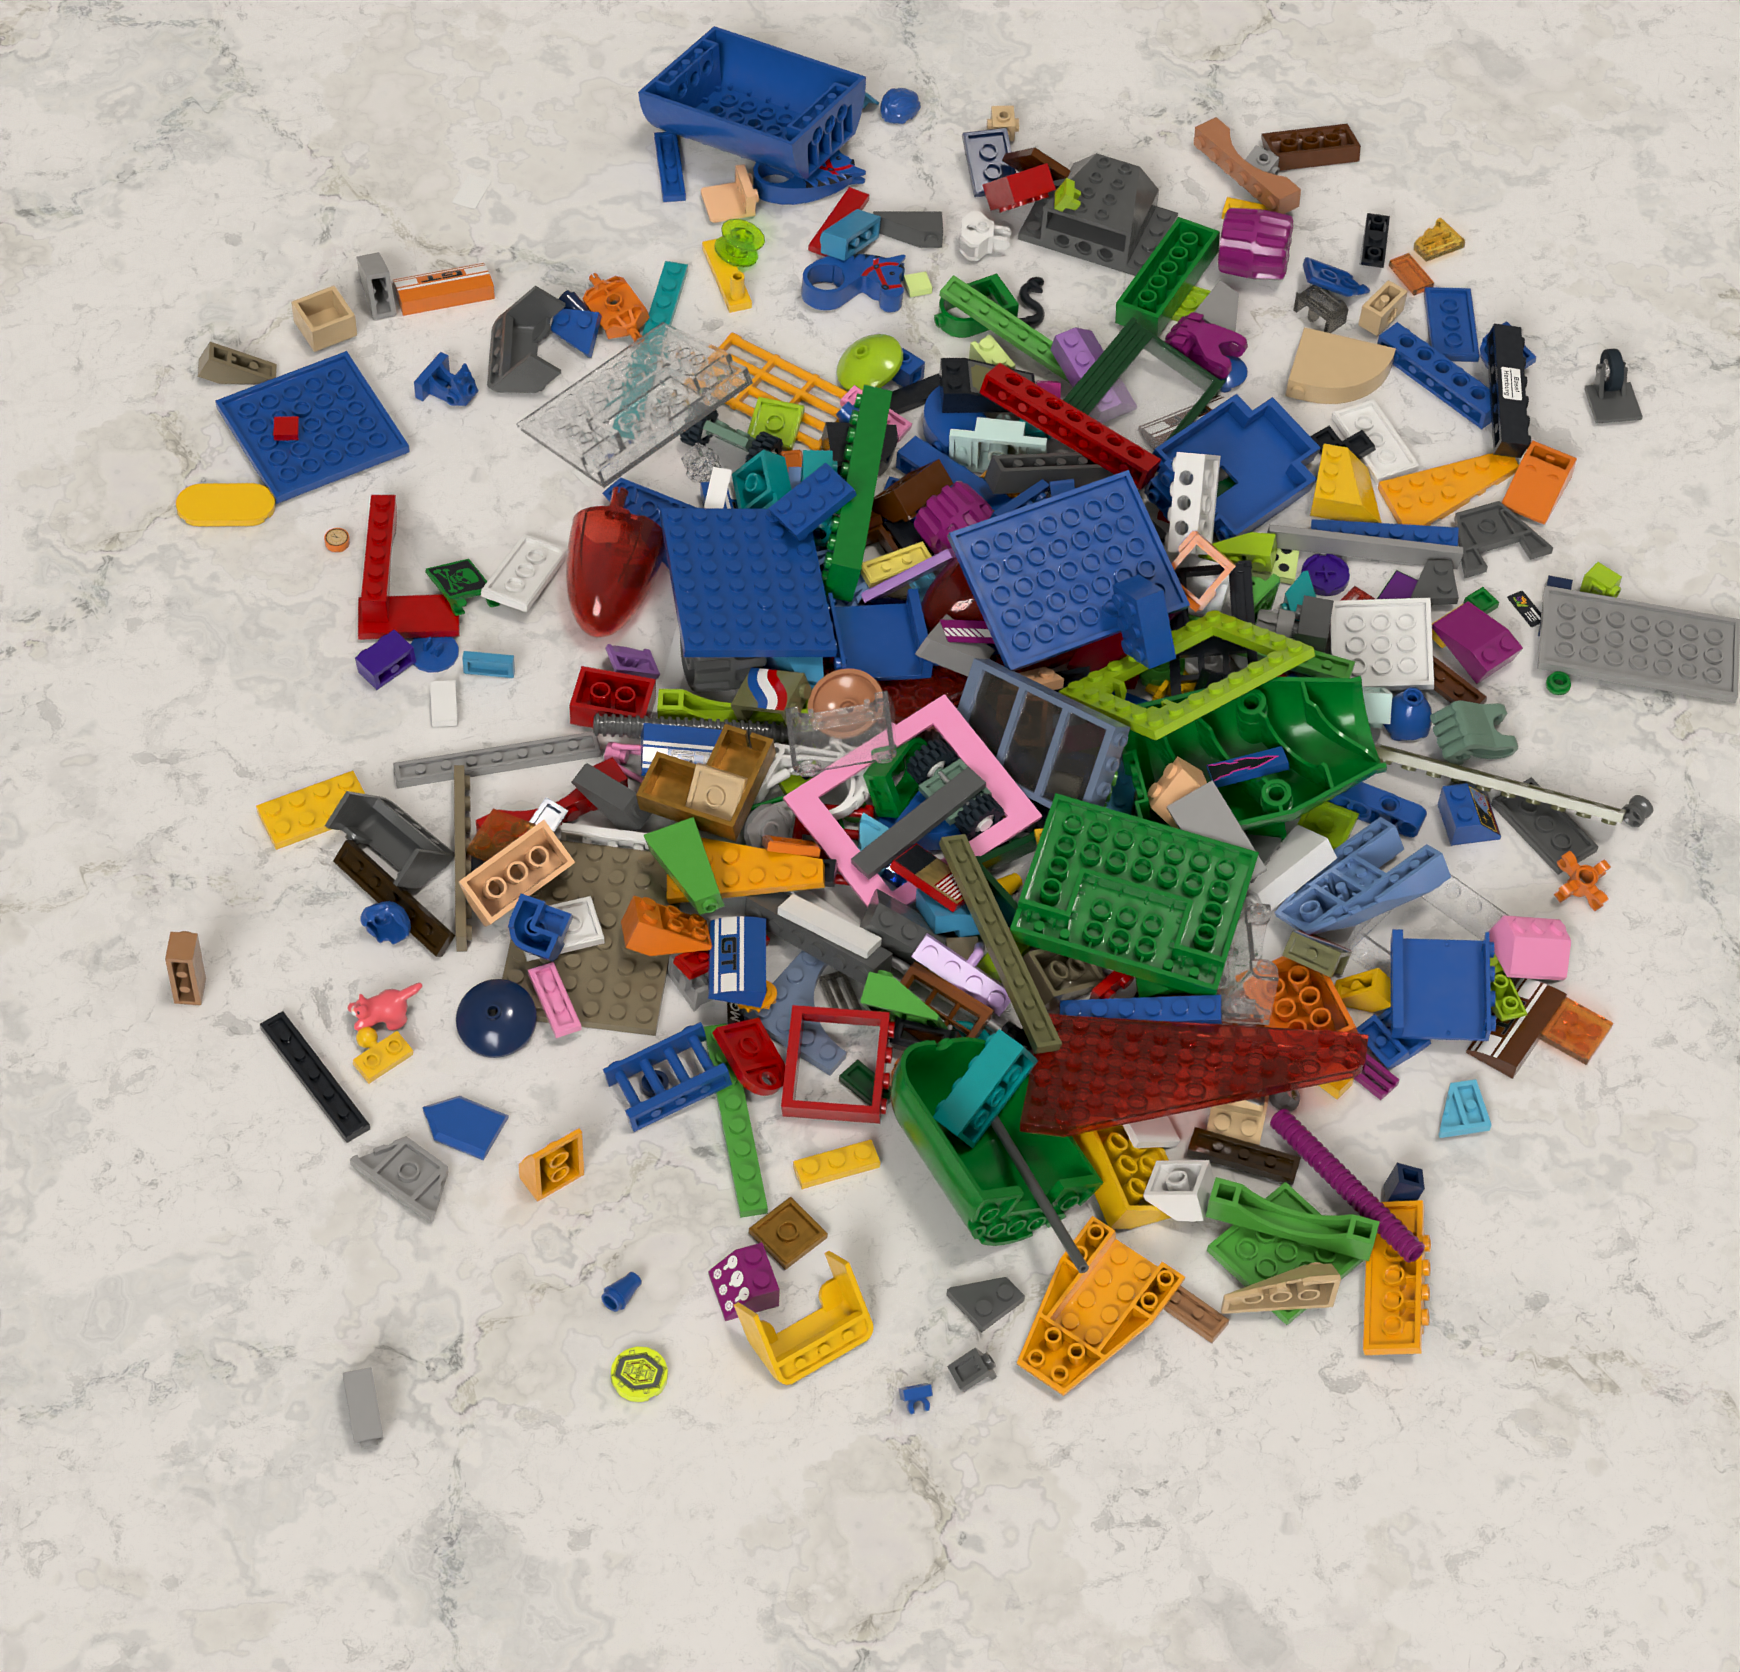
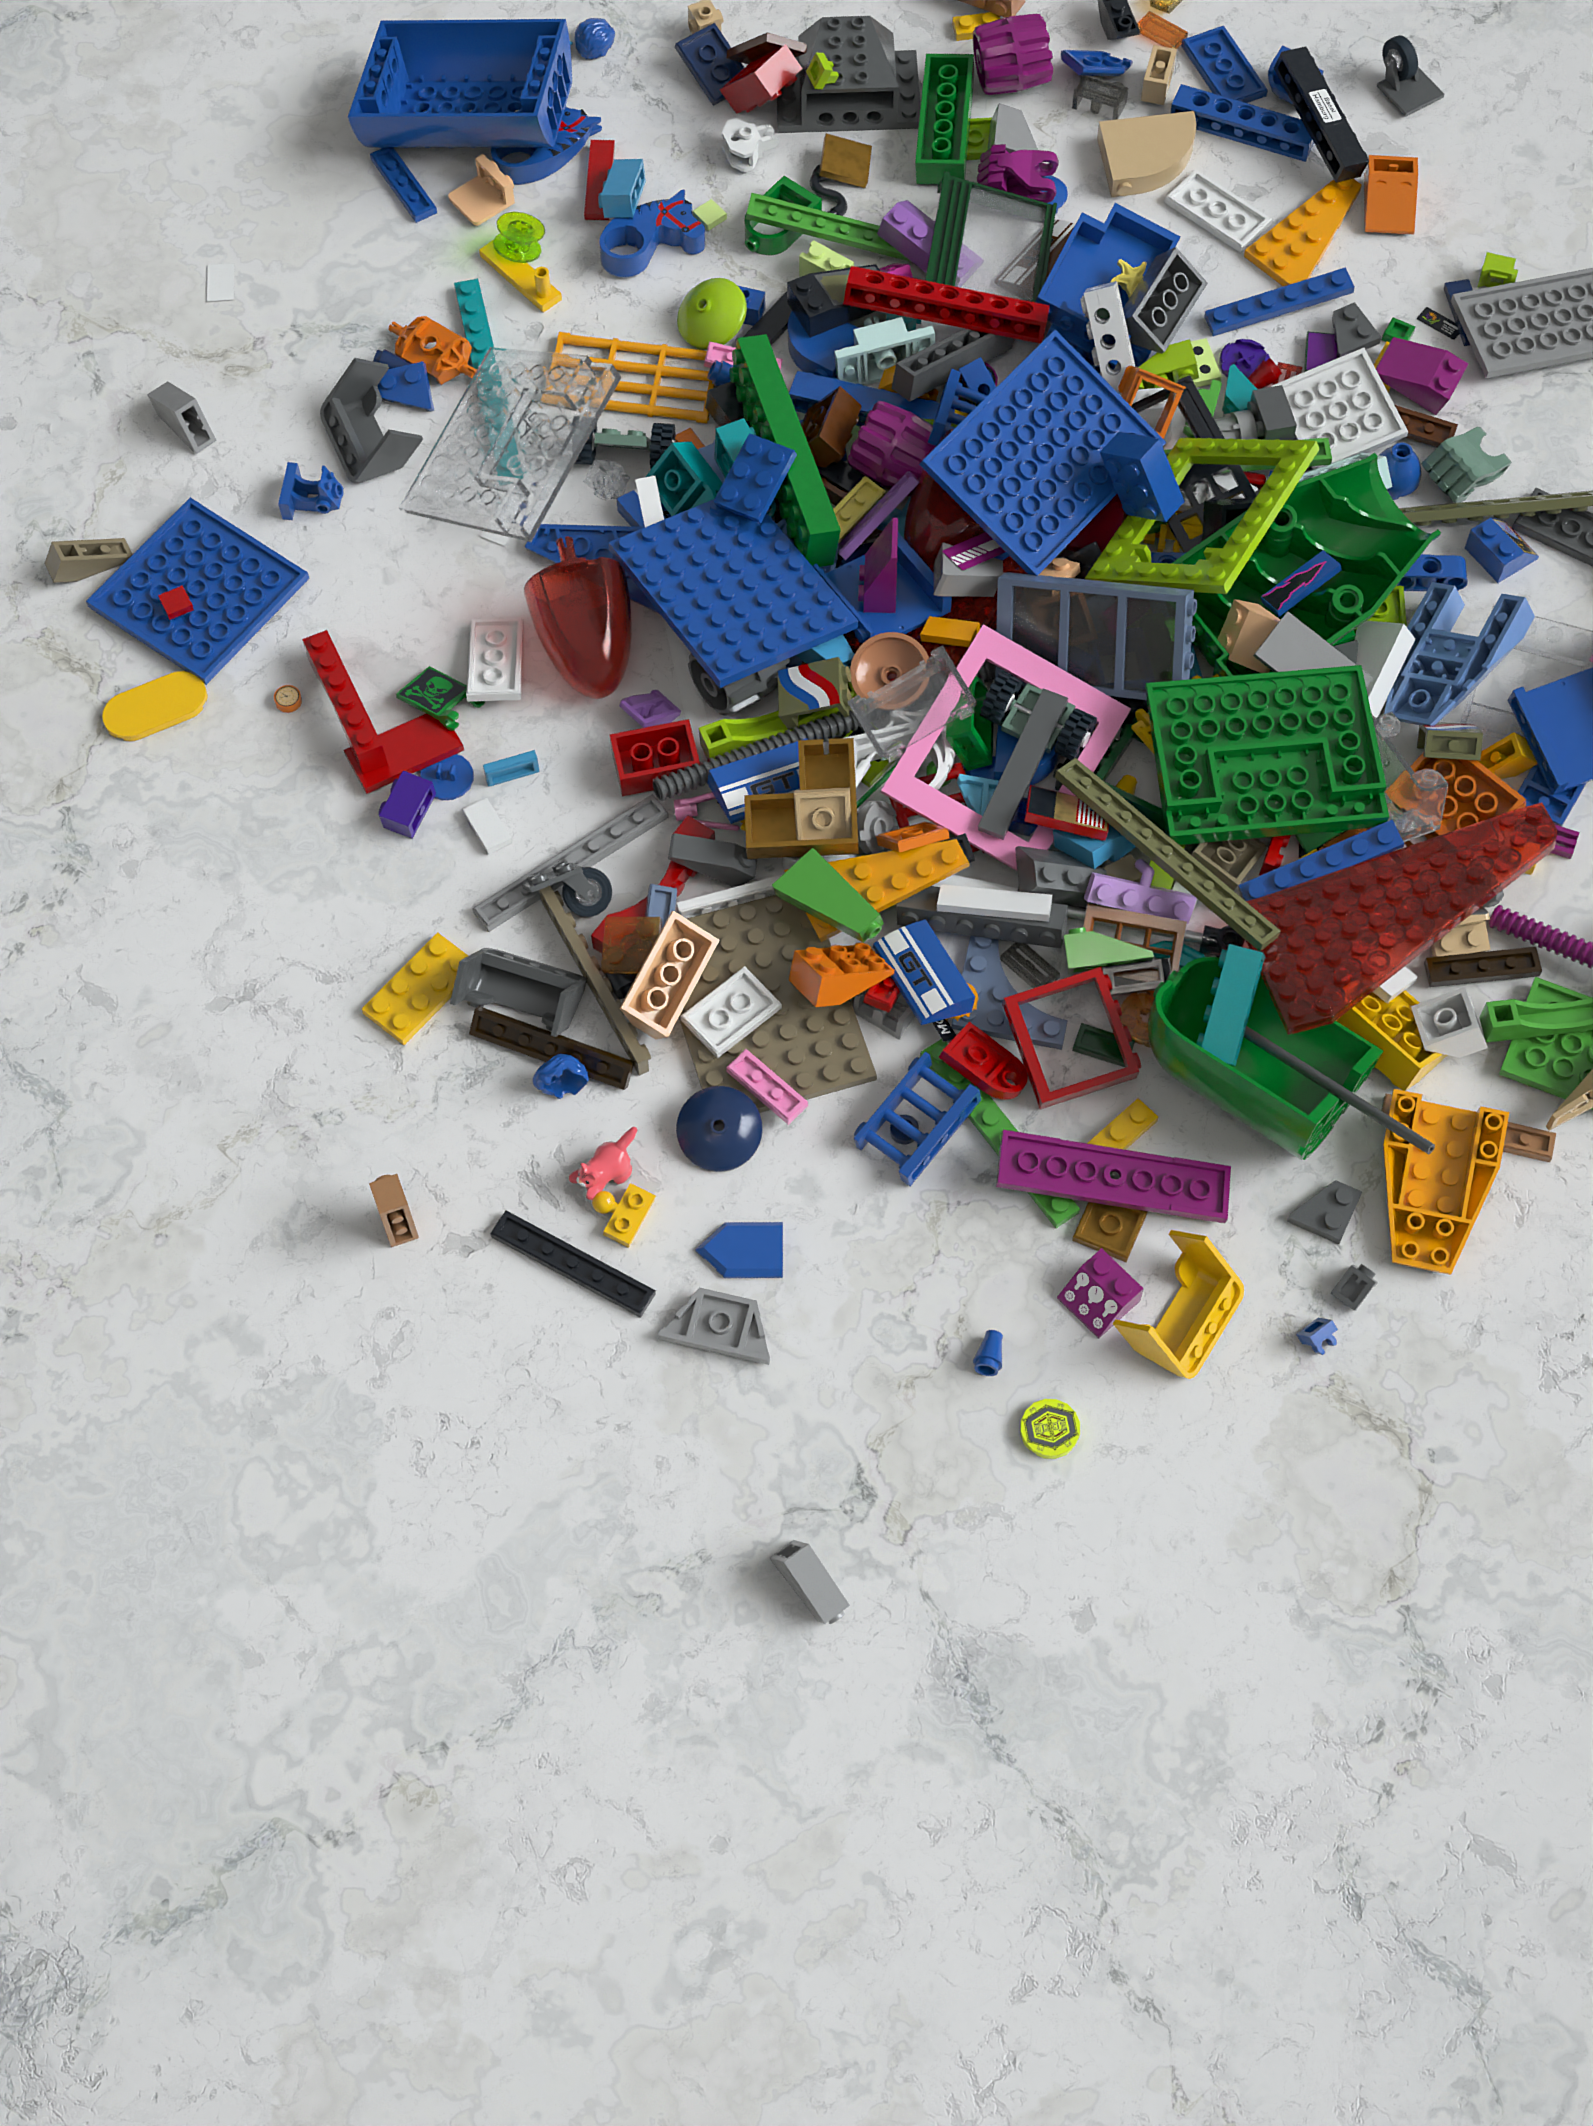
camera: 20 degrees left, 10 degrees up
tan piece [291,285,357,352] -> none
orange slope [393,263,495,316] -> none
blue brick [508,893,573,962] -> none
light orange slope [518,1128,584,1202] -> none
lime tile [747,397,805,451] -> none
dark grey slope [873,211,943,248] -> none
light grey tile [1267,524,1463,569] -> none
black tile [1310,425,1376,460] -> none
yellow wedge [1310,444,1382,523] -> none
dark grey wing [1454,501,1553,578] -> none
green plate [1546,671,1571,695] -> none
none -> plate [521,861,612,917]
none -> pearl gold tile [819,133,872,188]
none -> magenta slope [858,518,898,613]
none -> light orange tile [920,616,980,647]
none -> magenta piece [996,1129,1231,1224]
none -> light yellow animal [1110,259,1147,298]
none -> dark grey slope [1123,247,1208,354]
none -> red cone [1247,358,1283,389]

